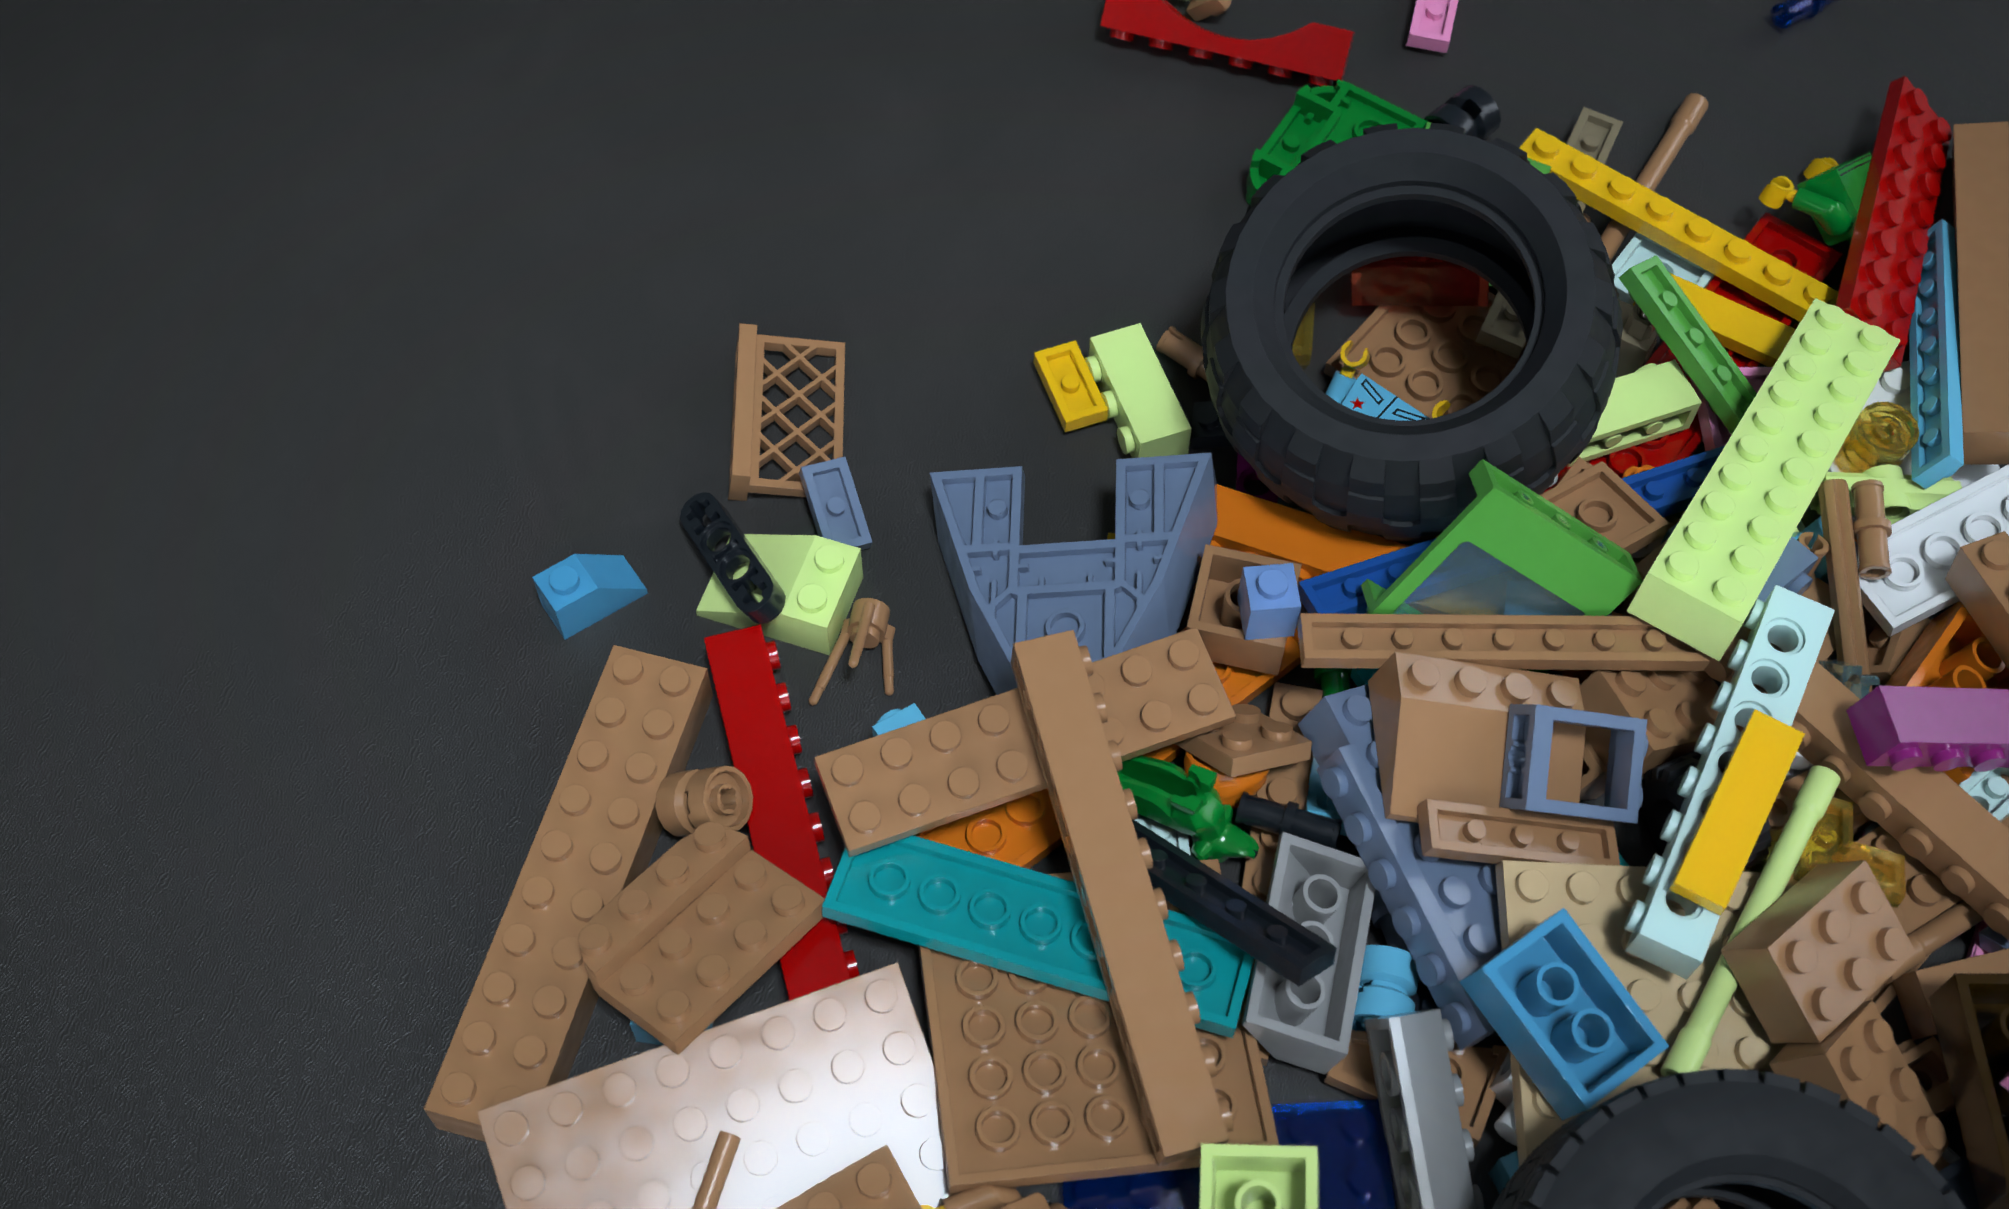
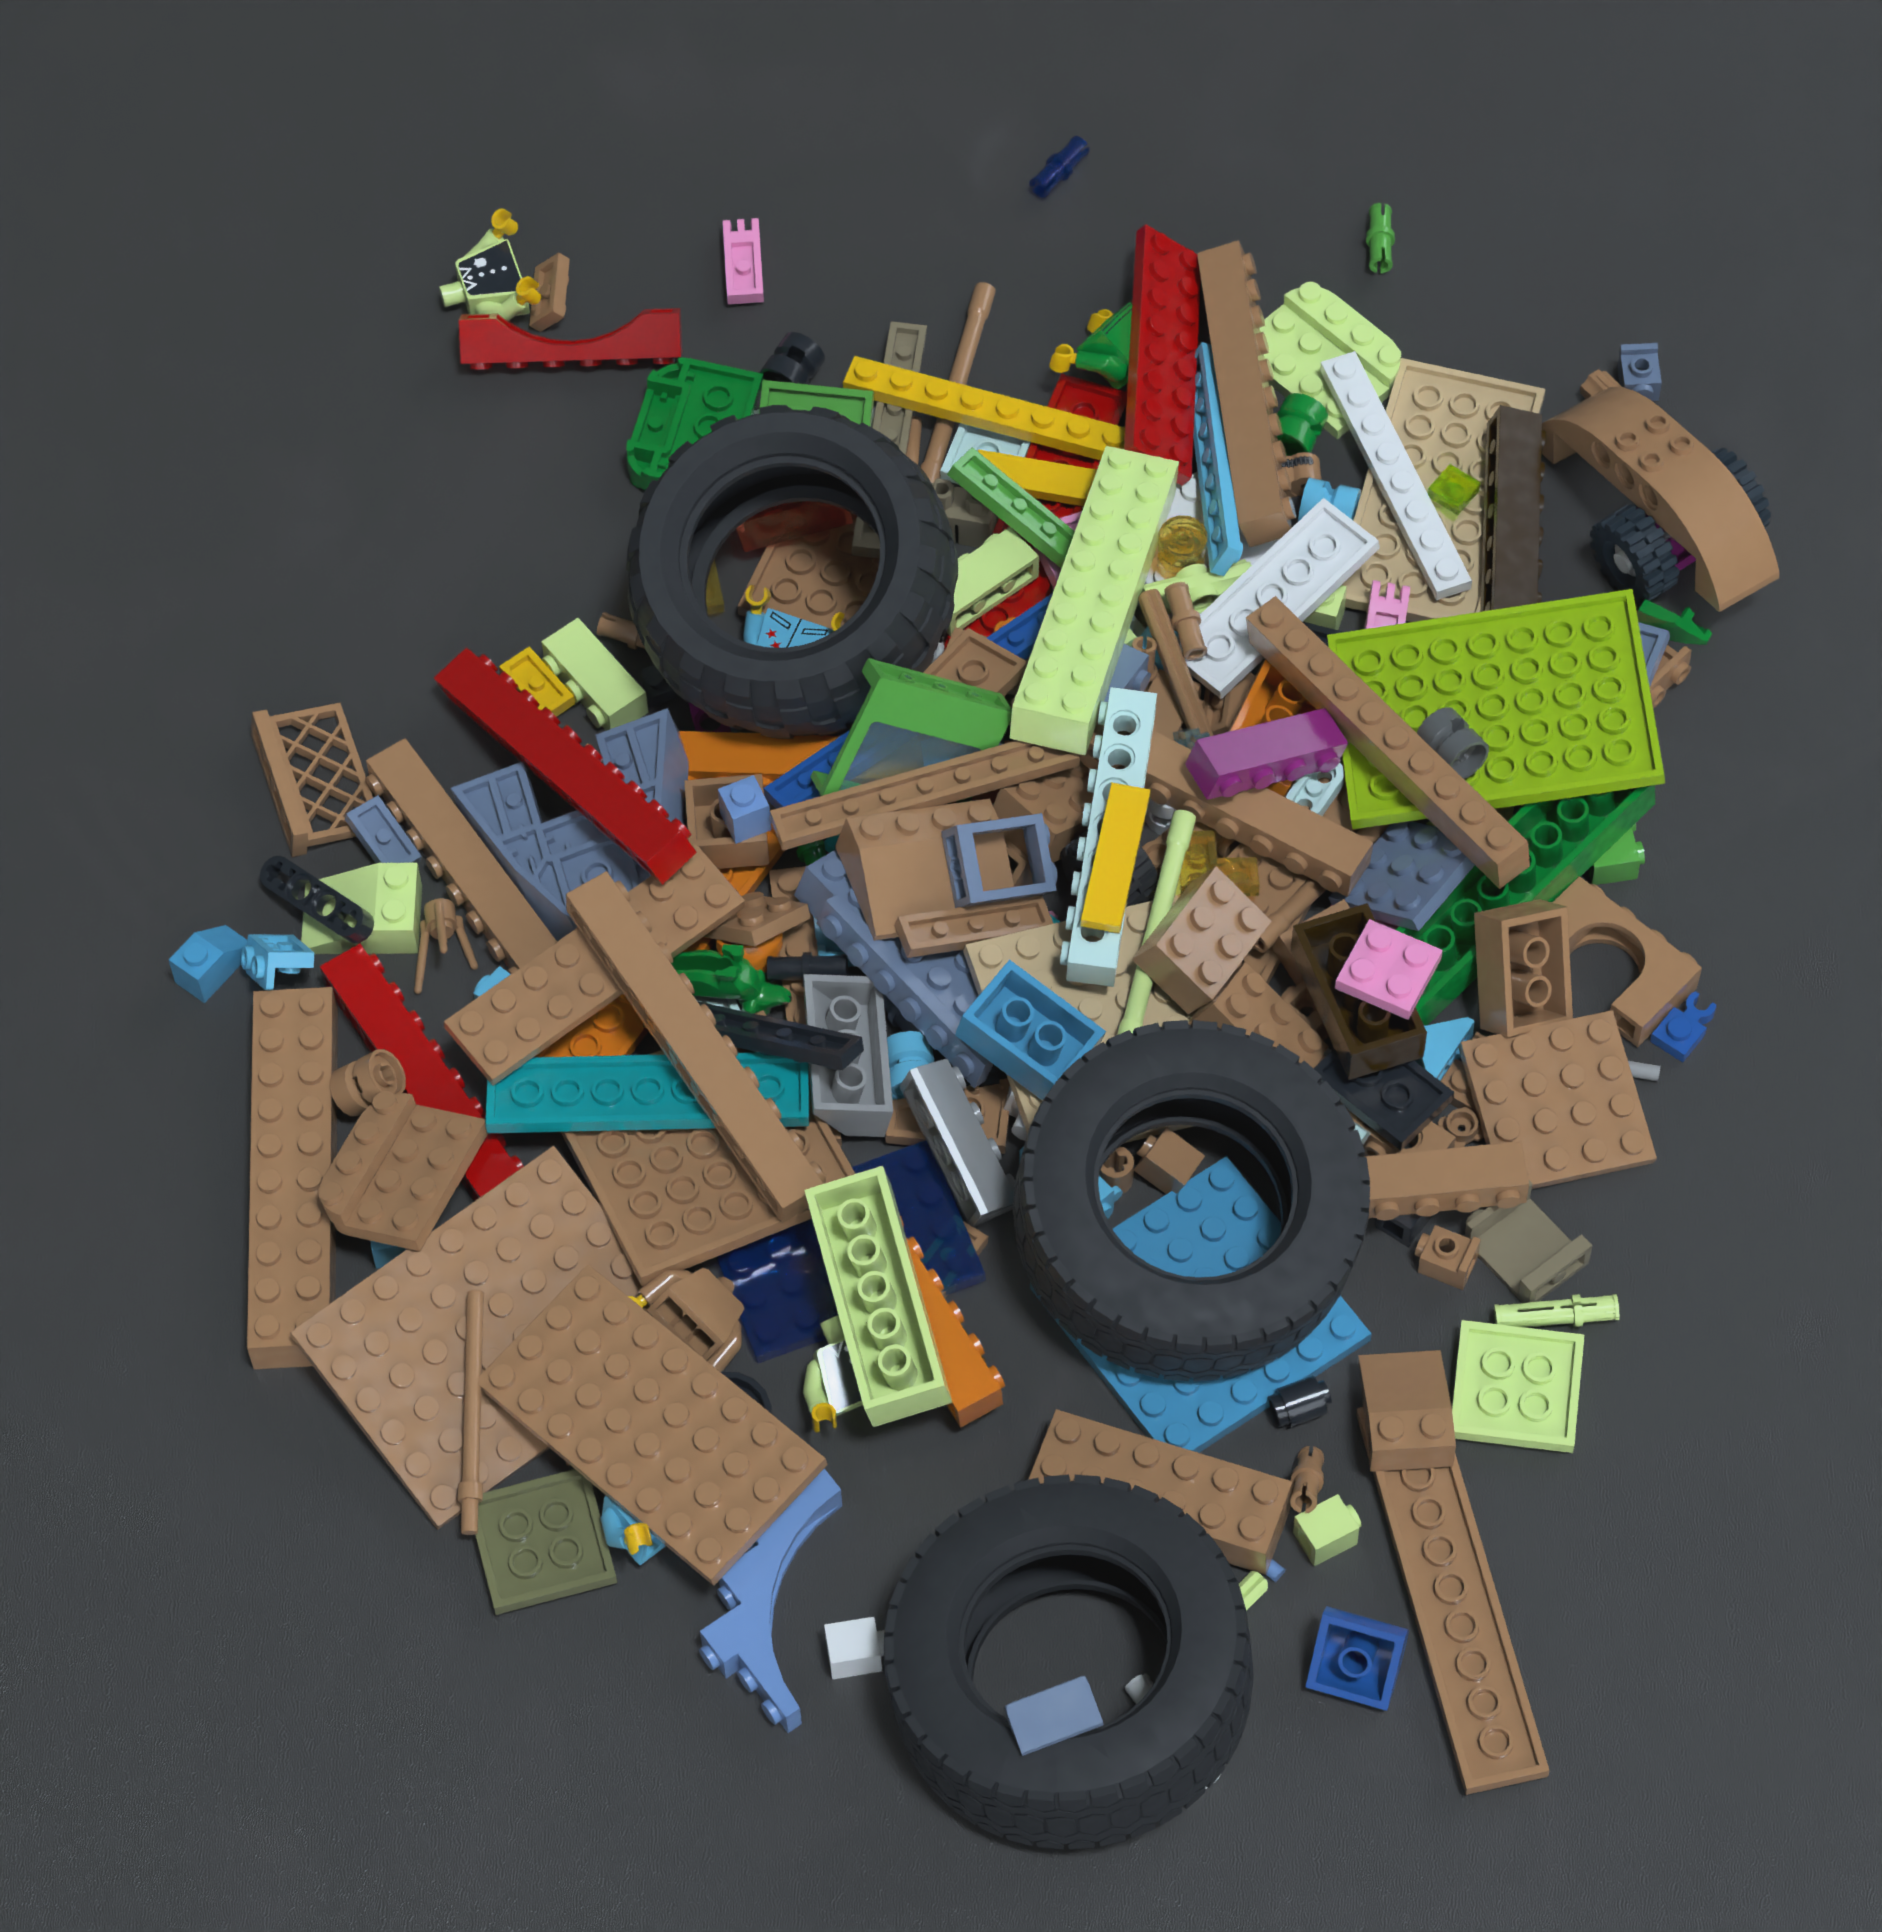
camera: 15 degrees left, 0 degrees up
none -> medium azure bracket [241,934,314,990]
none -> medium nougat brick [365,738,557,974]
none -> red brick [433,647,697,885]

